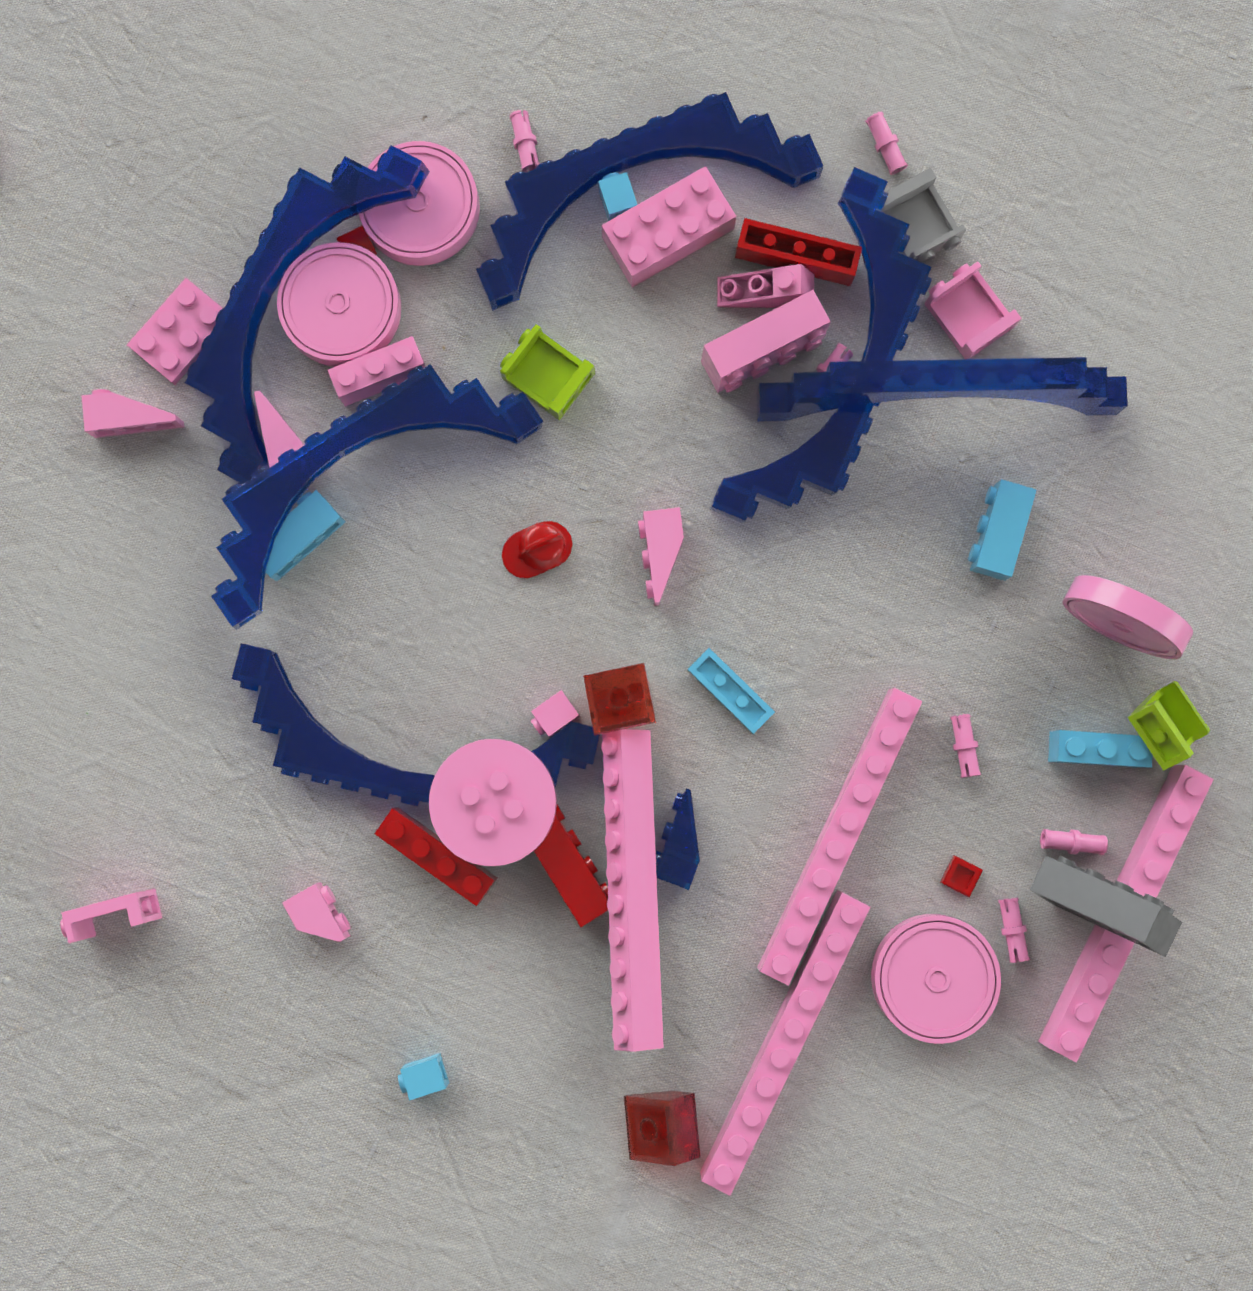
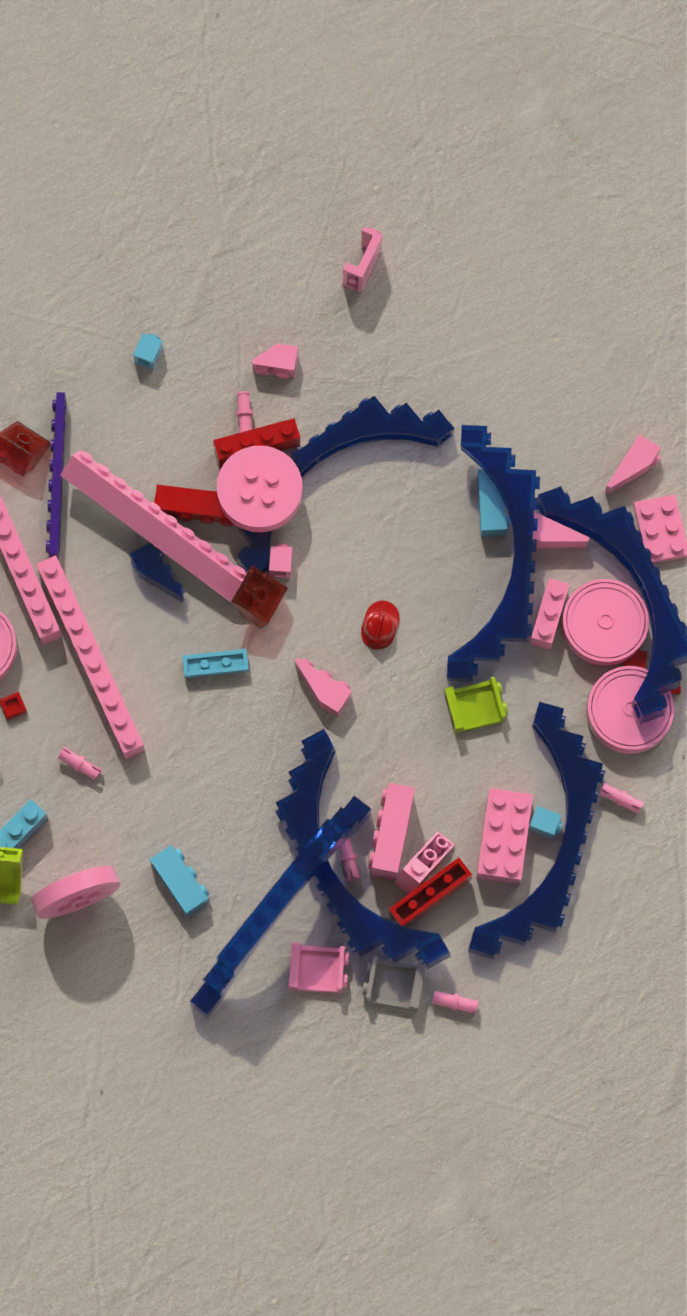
camera: 125 degrees right, 10 degrees down
none -> dark purple plate [46,392,67,560]
none -> bright pink pin [236,391,253,433]

